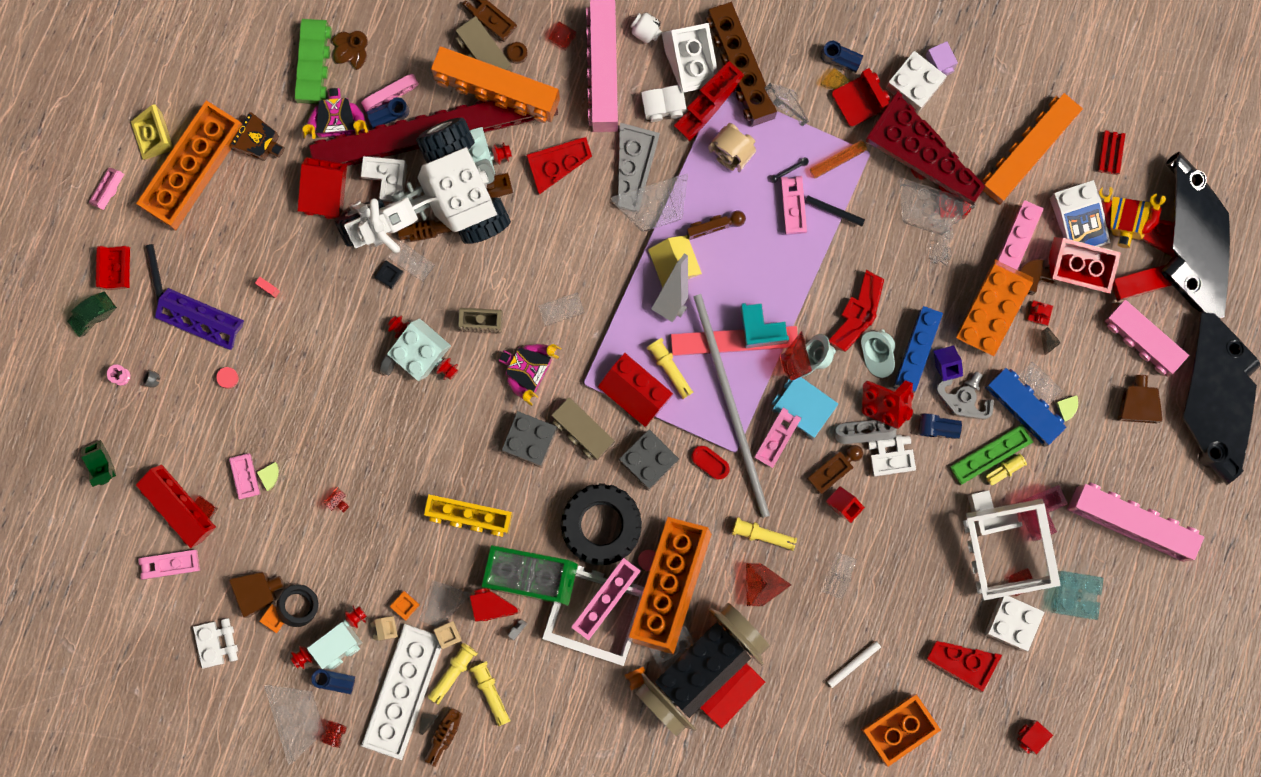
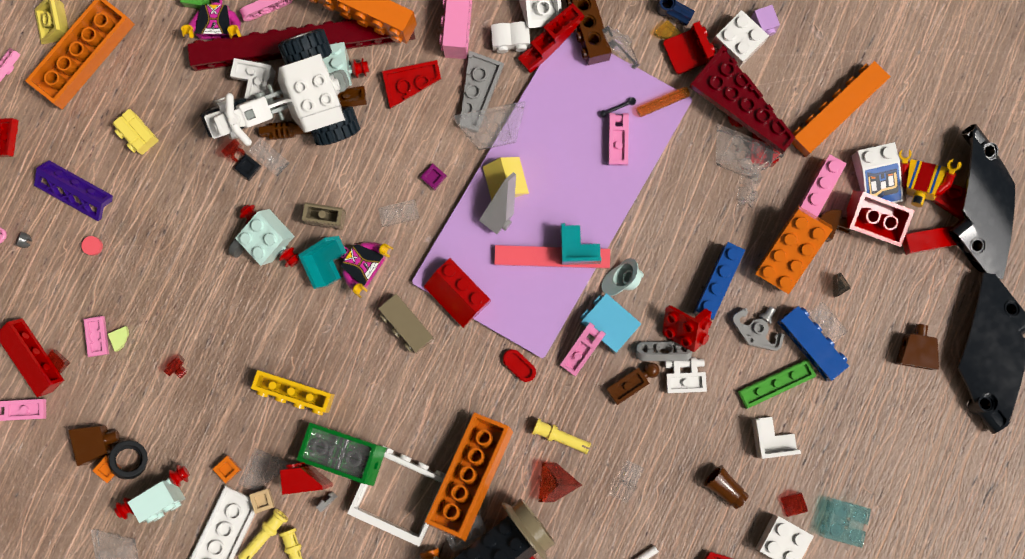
camera: 10 degrees right, 0 degrees up
black bar [145,244,164,305] -> none
white plate [193,618,238,669] -> none
torso [230,112,285,161] -> none
coral tile [255,277,280,298] -> none
red brick [298,157,347,219] -> none
dark blue piece [312,669,356,695] -> none
dark blue piece [367,97,410,129] -> none
tan tile [370,616,398,641] -> none
dark grey brick [502,411,558,468] -> none
black tyre [561,483,642,565] -> none
bright pink brick [571,558,641,640] -> none
dark grey brick [619,429,679,490] -> none
coral tile [638,550,656,571] -> none
light yellow pin [646,338,694,400] -> none
reddish brown plate [687,210,746,240] -> none
light grey piece [693,294,770,518] -> none
tan brick [708,123,756,172] -> none
clear red slope [779,331,812,381] -> none
black bar [805,195,865,227] -> none
red brick [826,486,865,523] -> none
red plate [829,269,885,352] -> none
light aqua piece [861,329,895,378] -> none
dark blue piece [918,413,962,439] -> none
dark purple brick [934,345,963,381] -> none
white window [963,499,1061,600] -> none
light yellow axle [986,454,1027,485] -> none
clear pink brick [1016,485,1068,542] -> none
red brick [1027,300,1053,326] -> none
yellowish green tile [1056,395,1078,422] -> none
bright pink brick [1067,482,1204,562] -> none
red tile [1098,130,1126,175] -> none
bright pink brick [1105,300,1189,377] -> none
none -> light yellow brick [113,109,158,155]
none -> clear red tile [221,139,246,162]
none -> teal panel [298,236,347,289]
none -> magenta tile [420,163,447,191]
none -> reddish brown plant [704,465,749,509]

